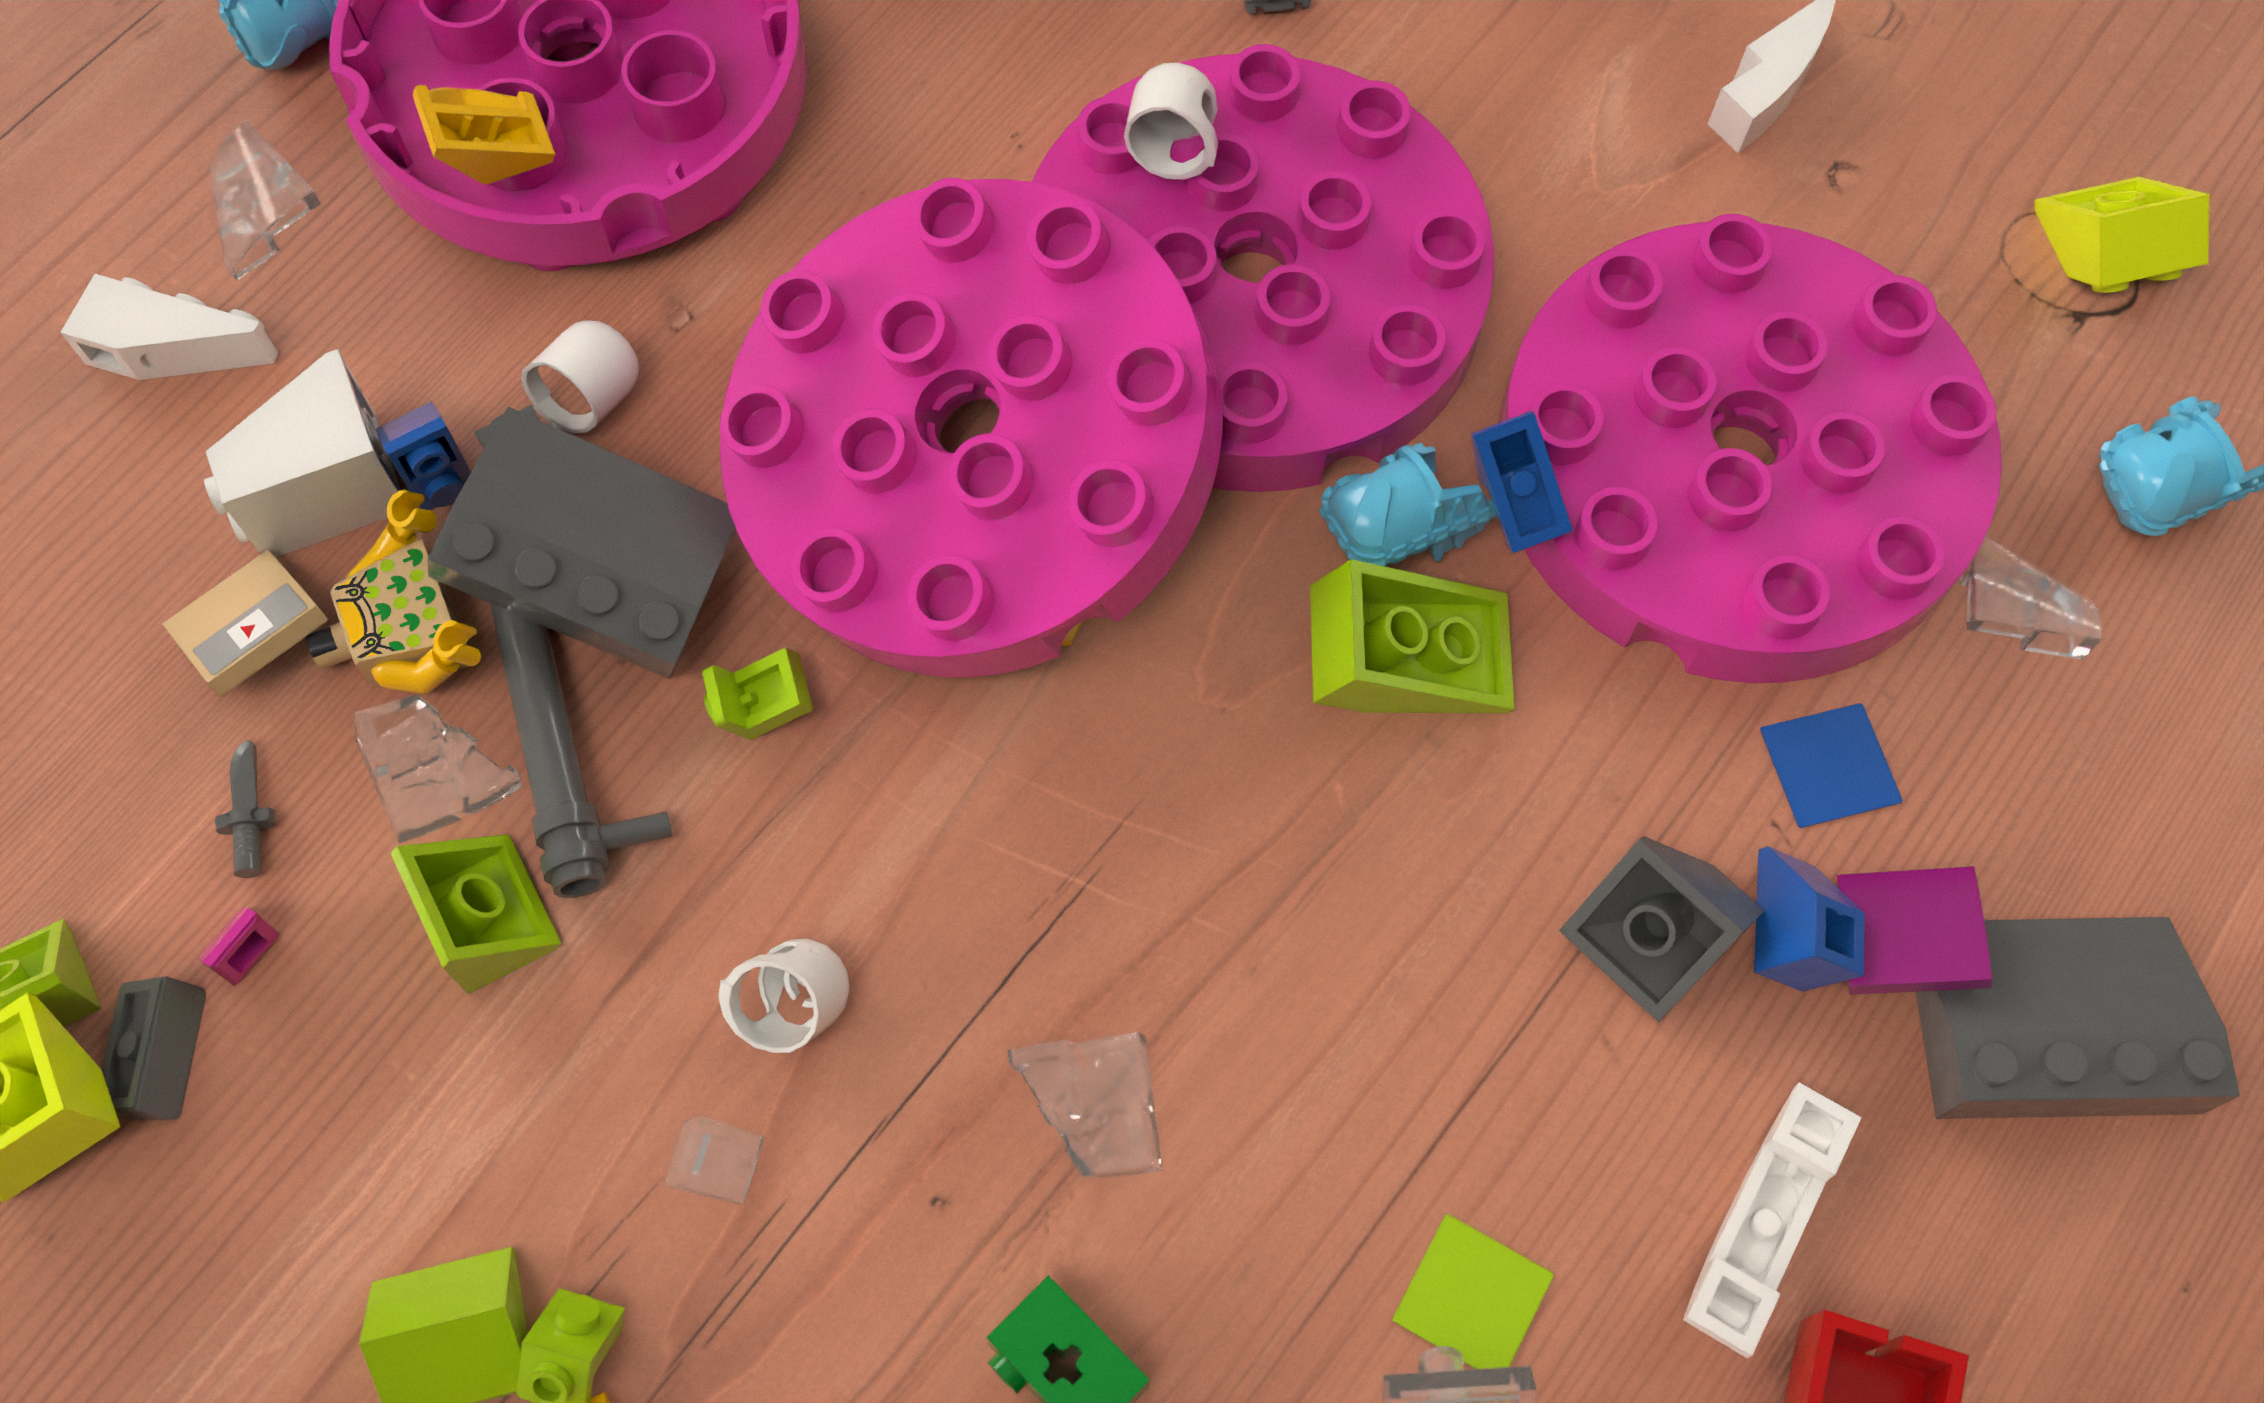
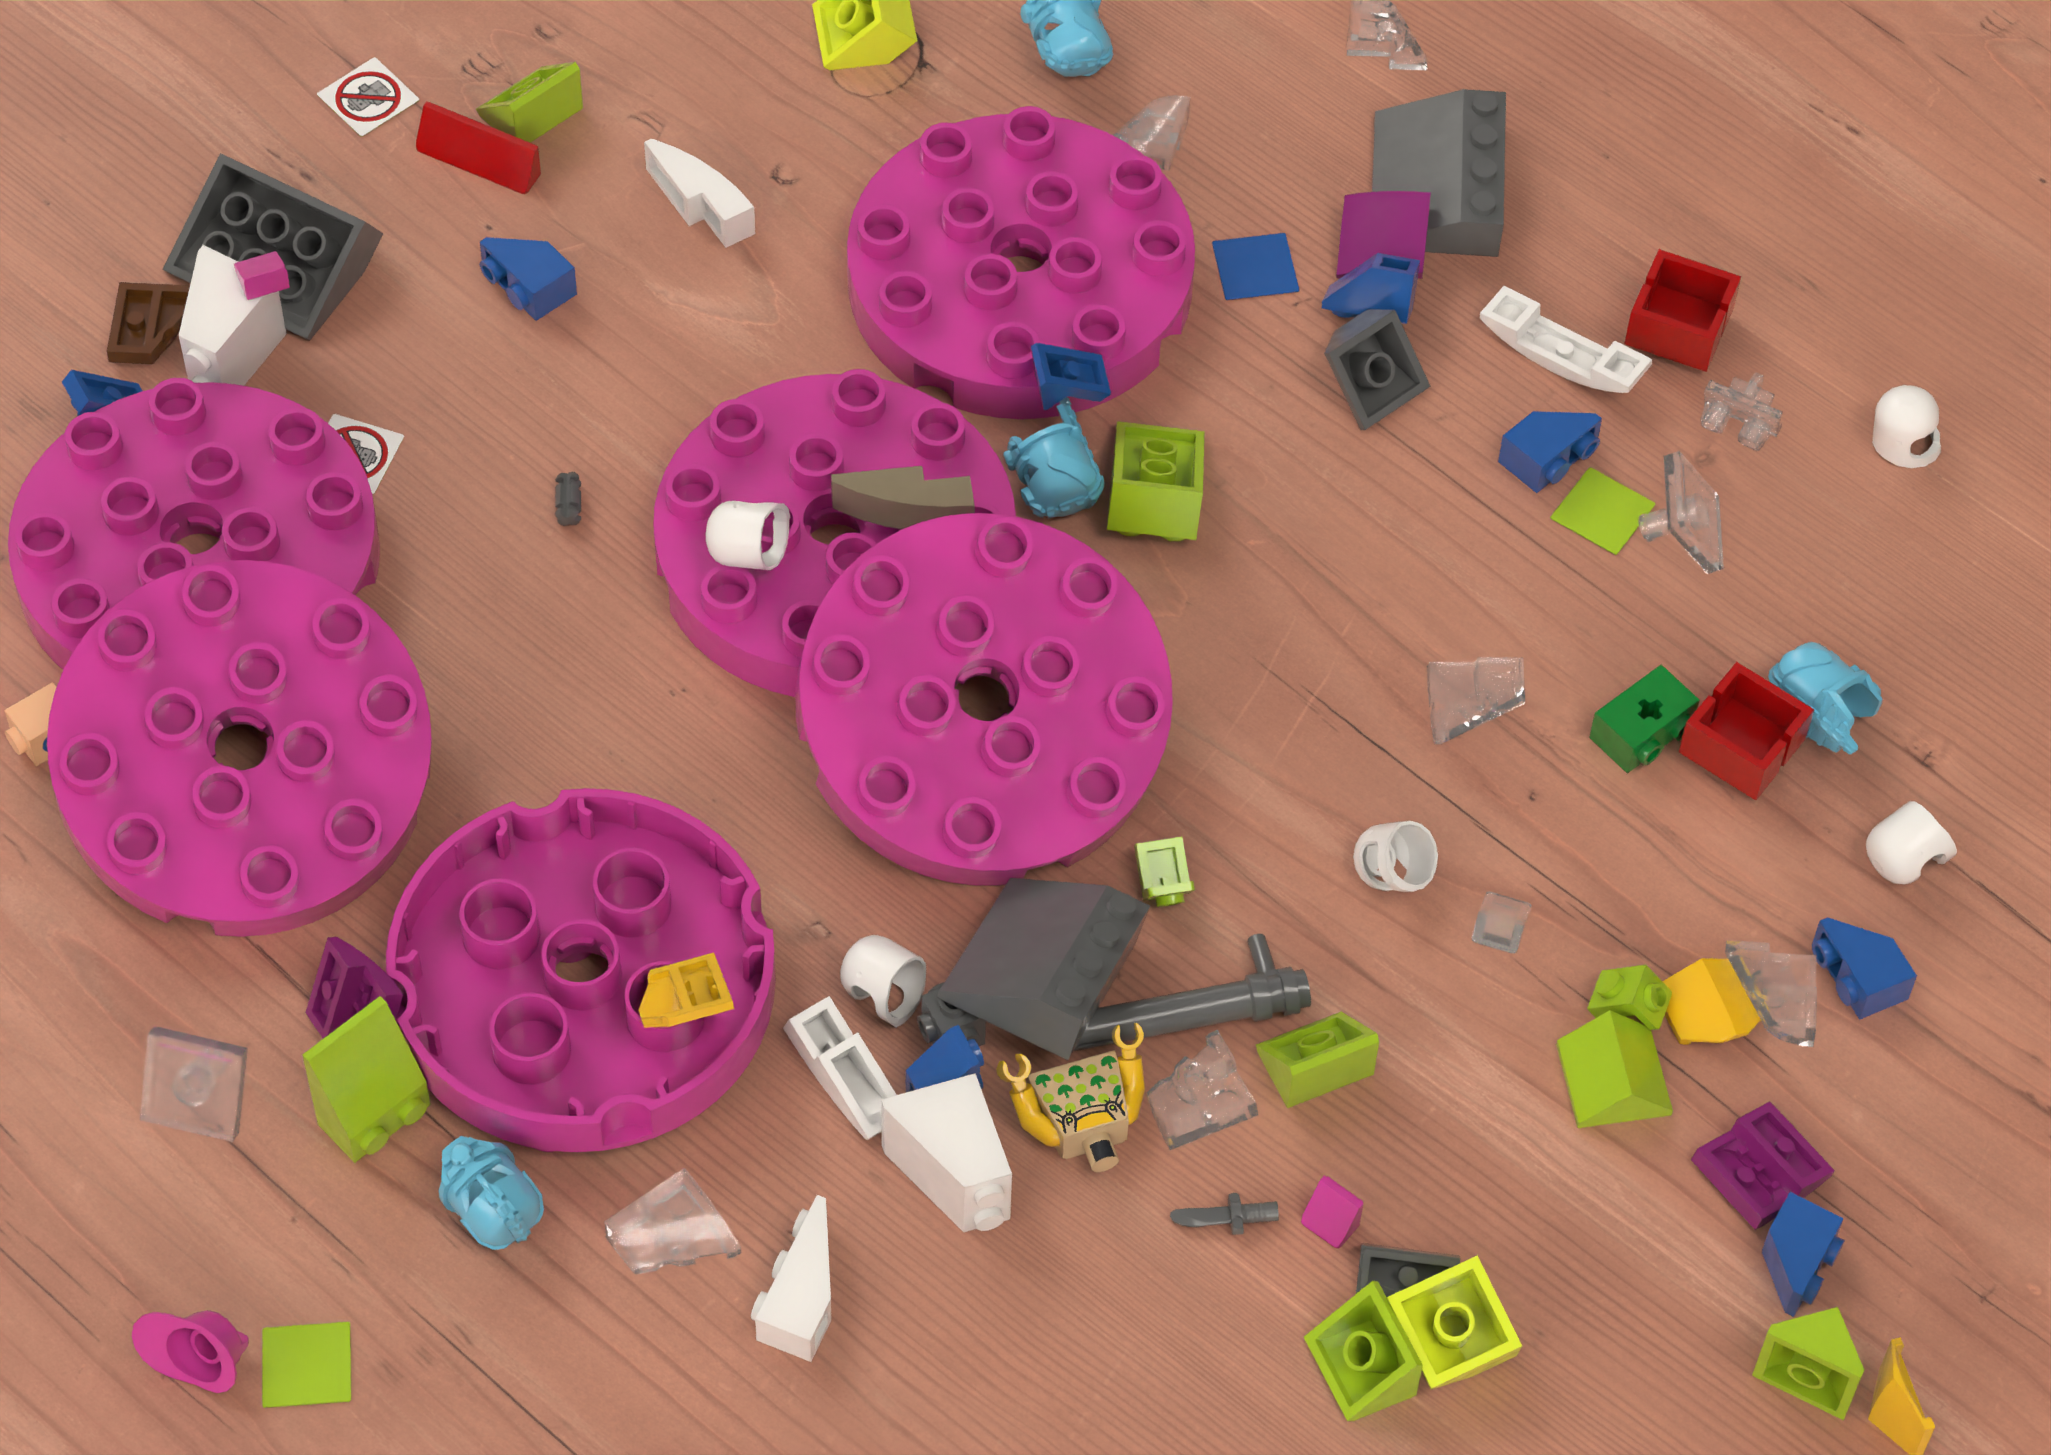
camera: 85 degrees left, 10 degrees down
tan tile [162,549,328,697] -> none
none -> white slope [783,996,897,1140]
none -> dark tan slope [831,466,975,529]
none -> blue slope [1498,411,1602,493]

